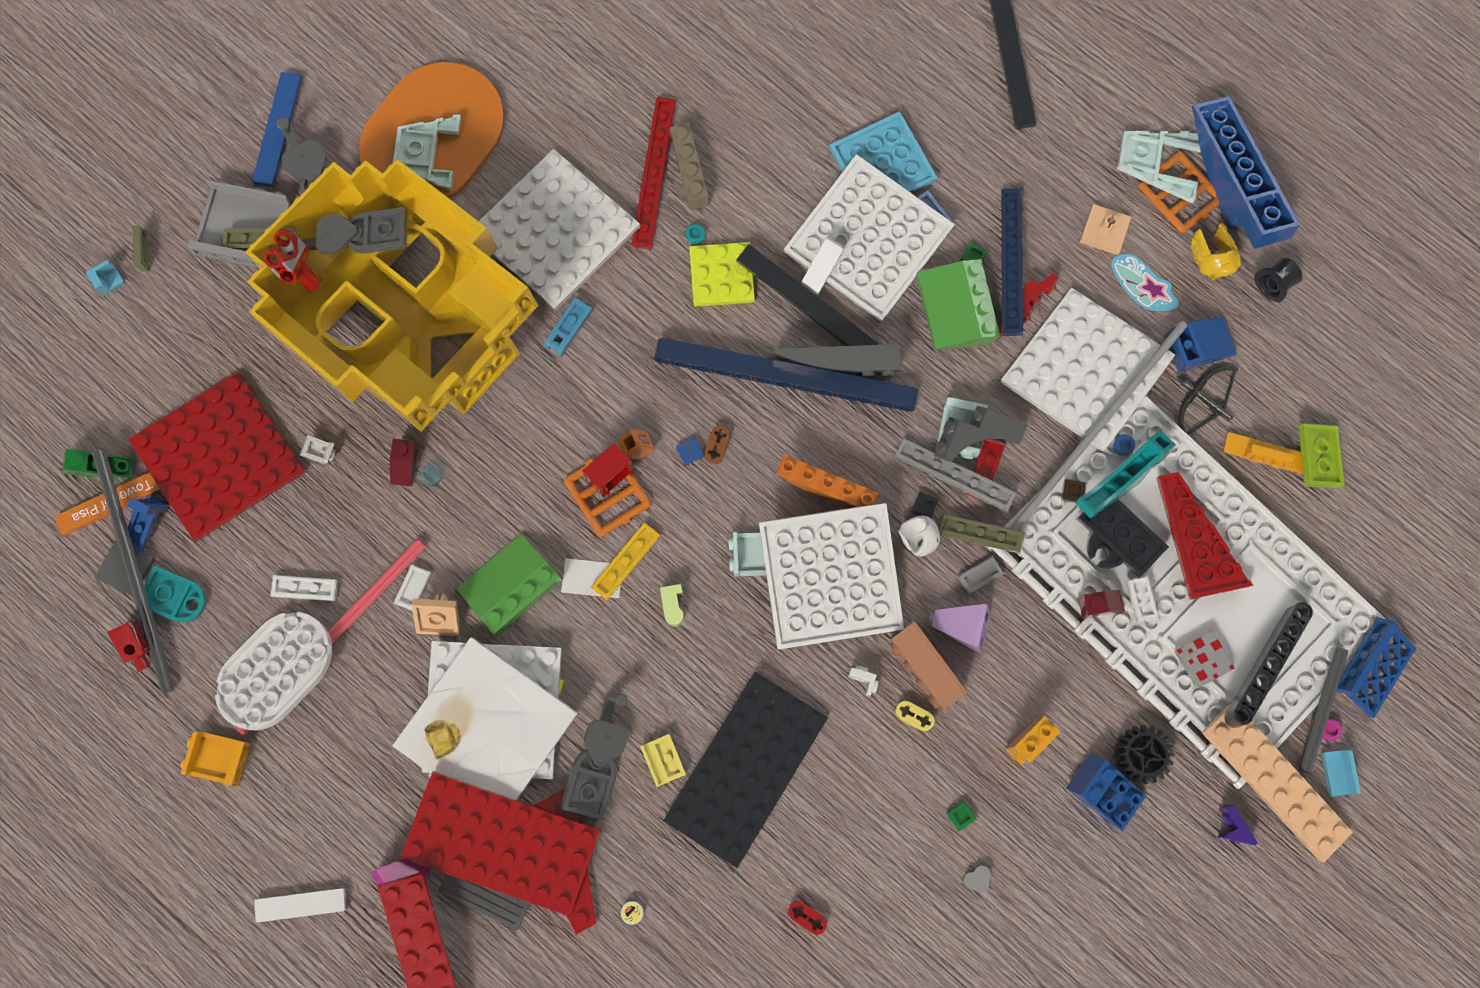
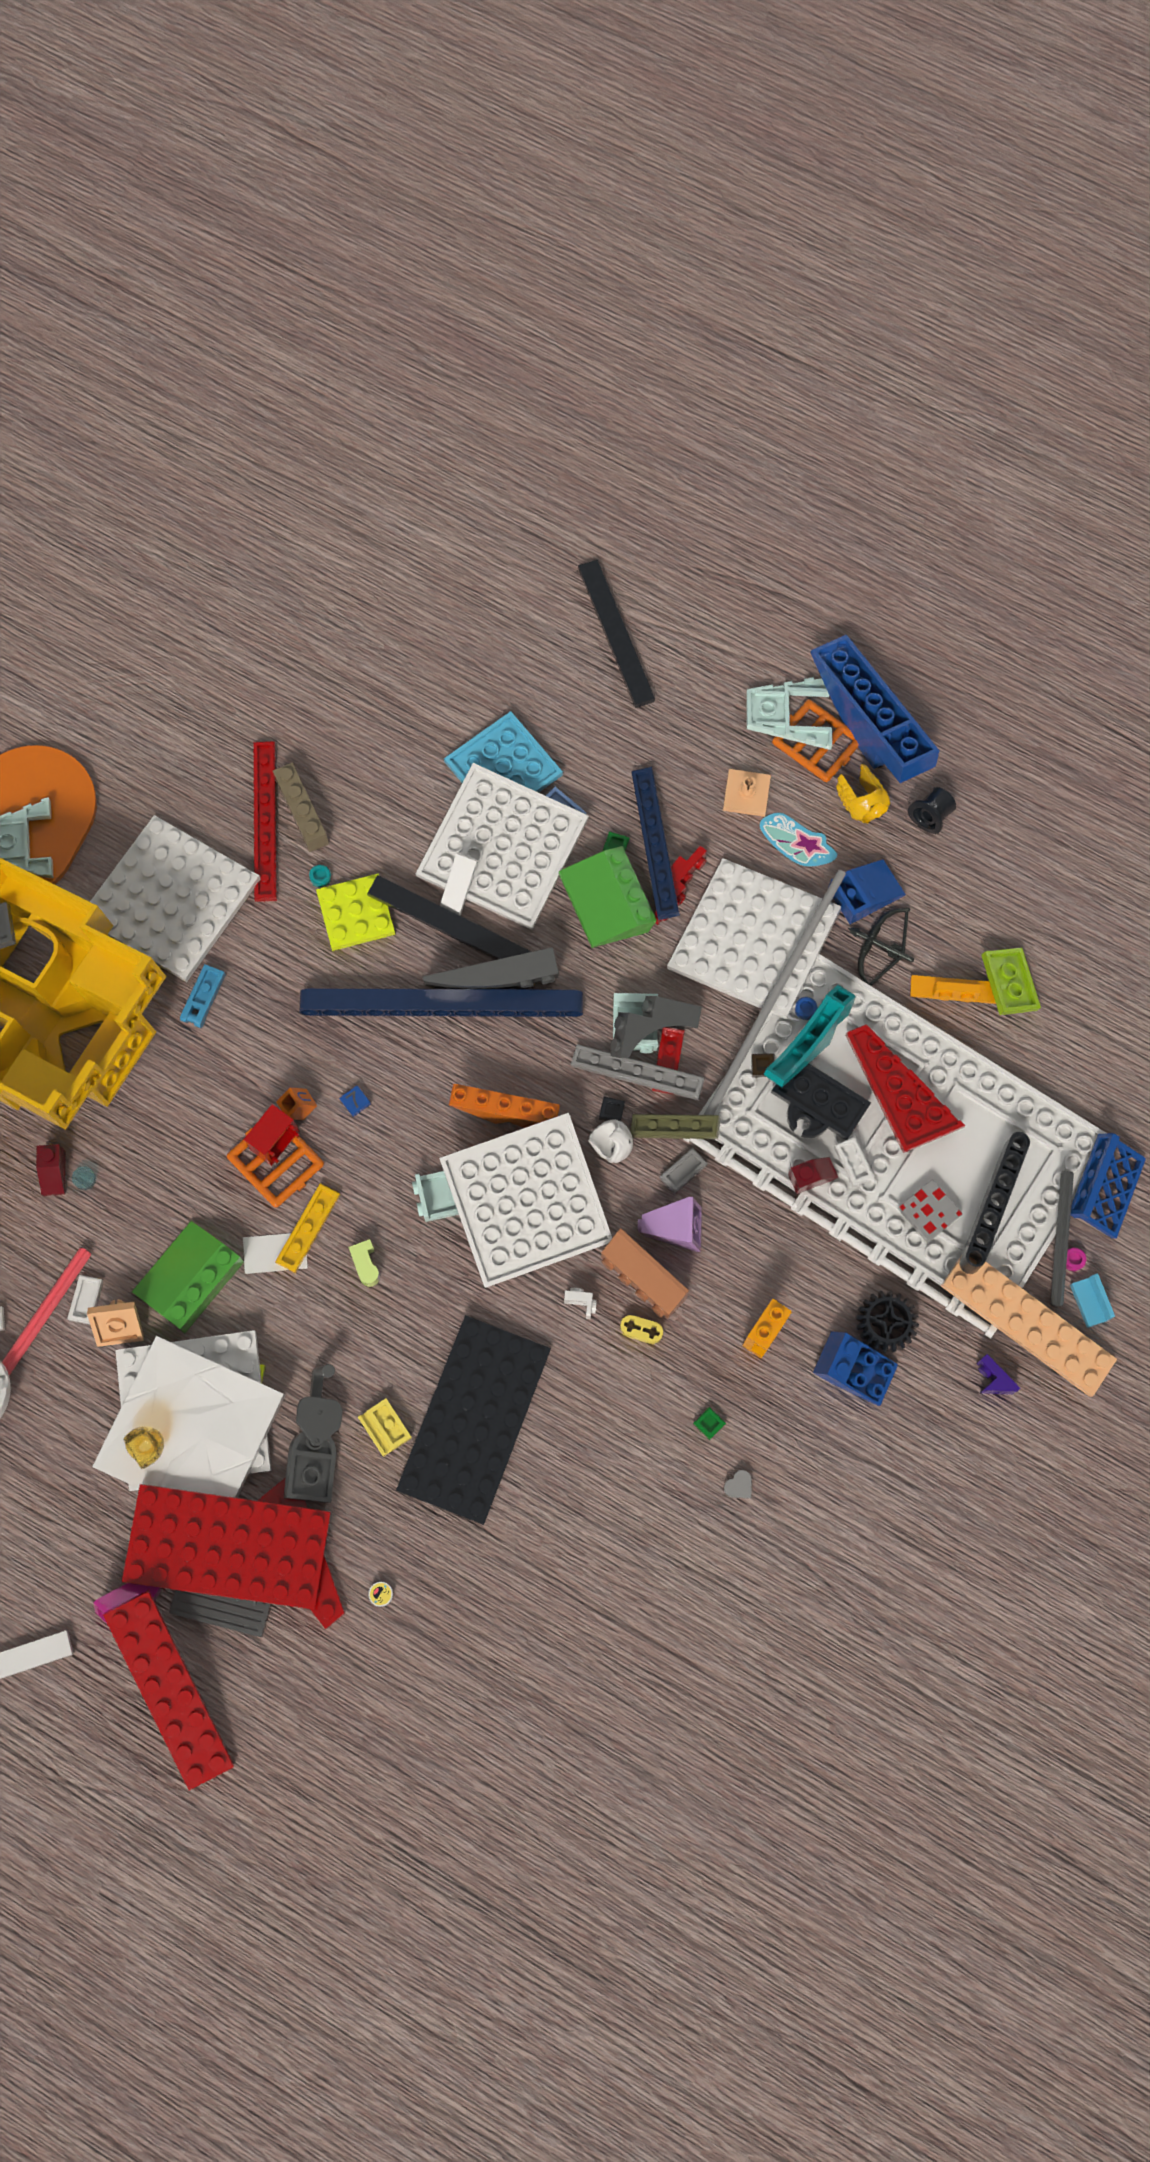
camera: 10 degrees left, 5 degrees down
dark orange beam [705,425,730,465] -> none
red beam [788,901,827,935] -> none

